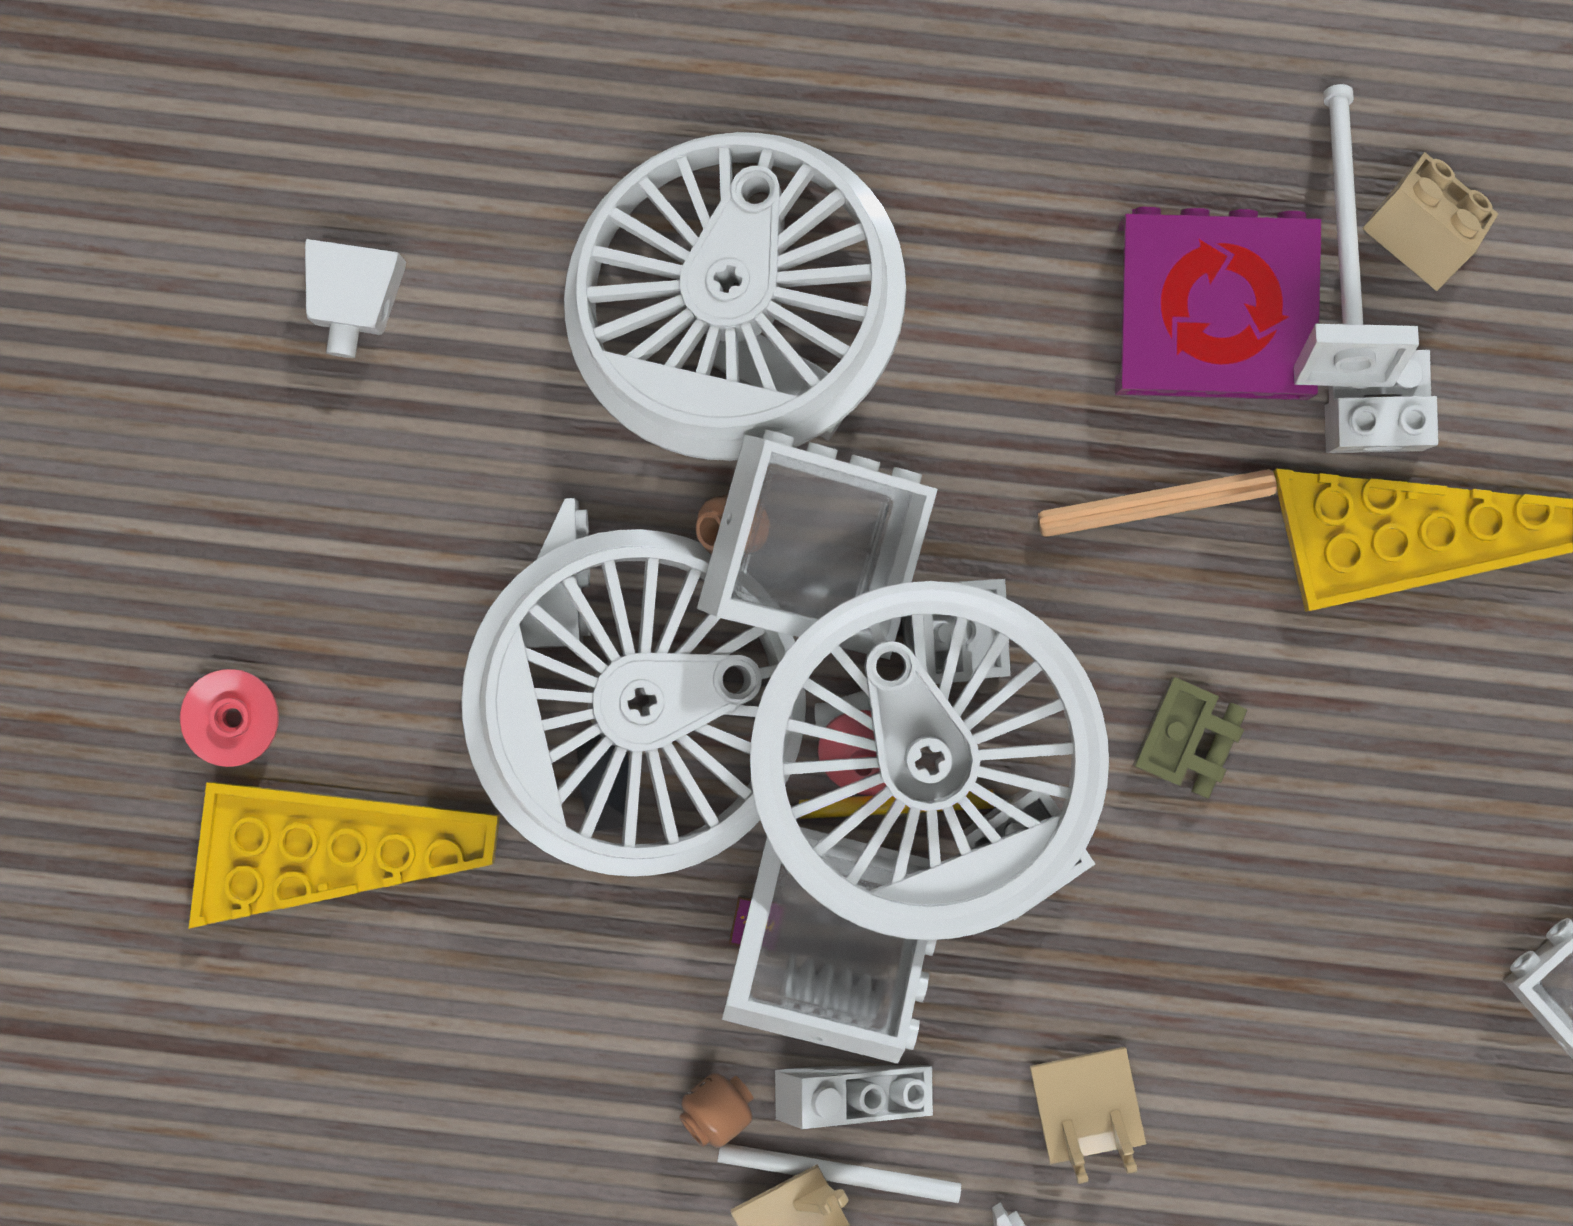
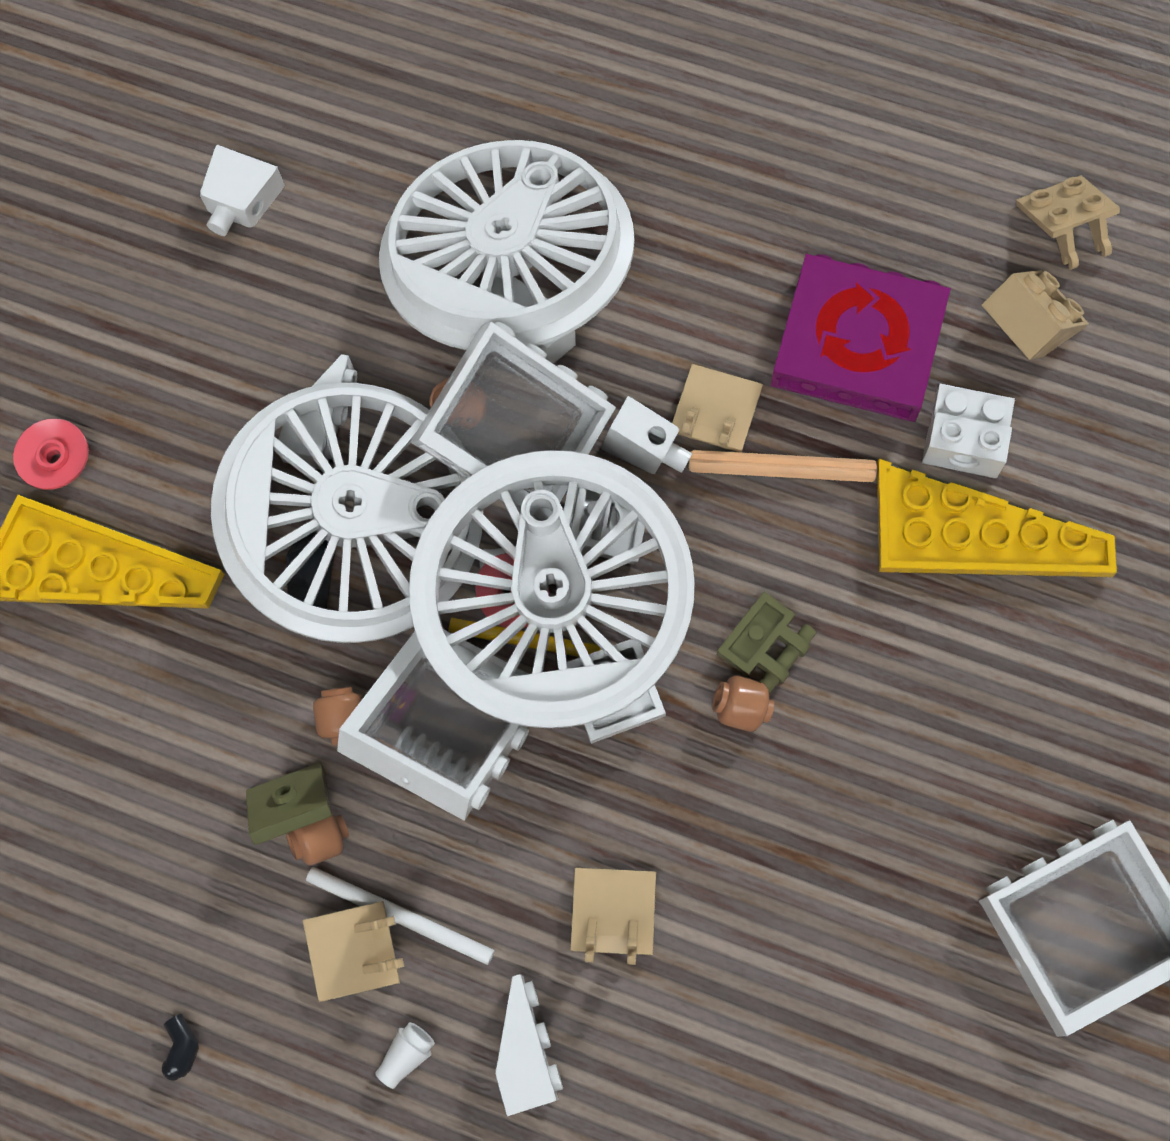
camera: 20 degrees right, 15 degrees down
white slope [775,1065,933,1129] -> none
white tile [1294,84,1419,387] -> none
none -> olive plate [246,762,332,845]
none -> nougat head [313,687,363,746]
none -> white torso [601,396,692,474]
none -> tan plate [672,364,763,453]
none -> nougat head [712,676,774,732]
none -> tan plate [1016,175,1120,270]

